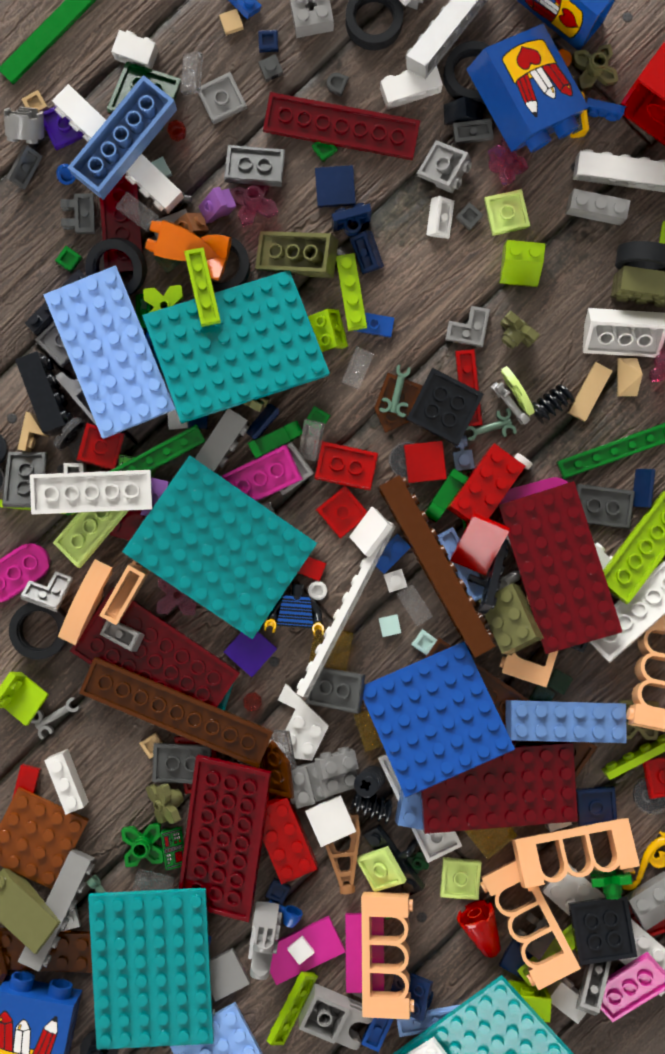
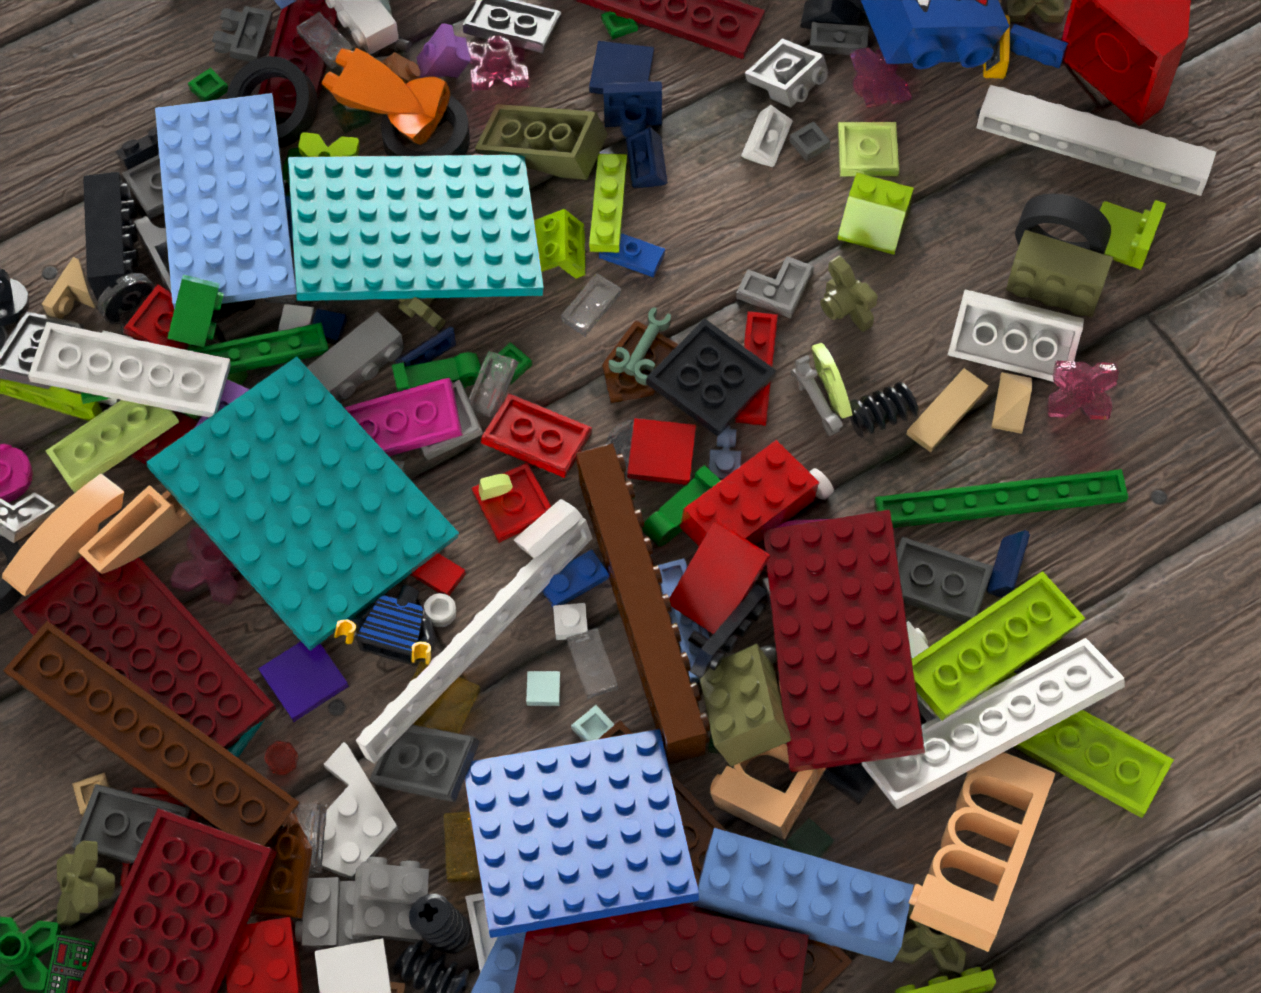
camera: 10 degrees right, 25 degrees down
light grey slope [100,620,145,652] -> none
lime plate [184,247,221,327] -> none
sand green bar [466,408,517,441] -> none
light grey brick [565,189,631,226] -> none
none -> green brick [167,274,224,347]
none -> yellowish green tile [478,474,513,501]

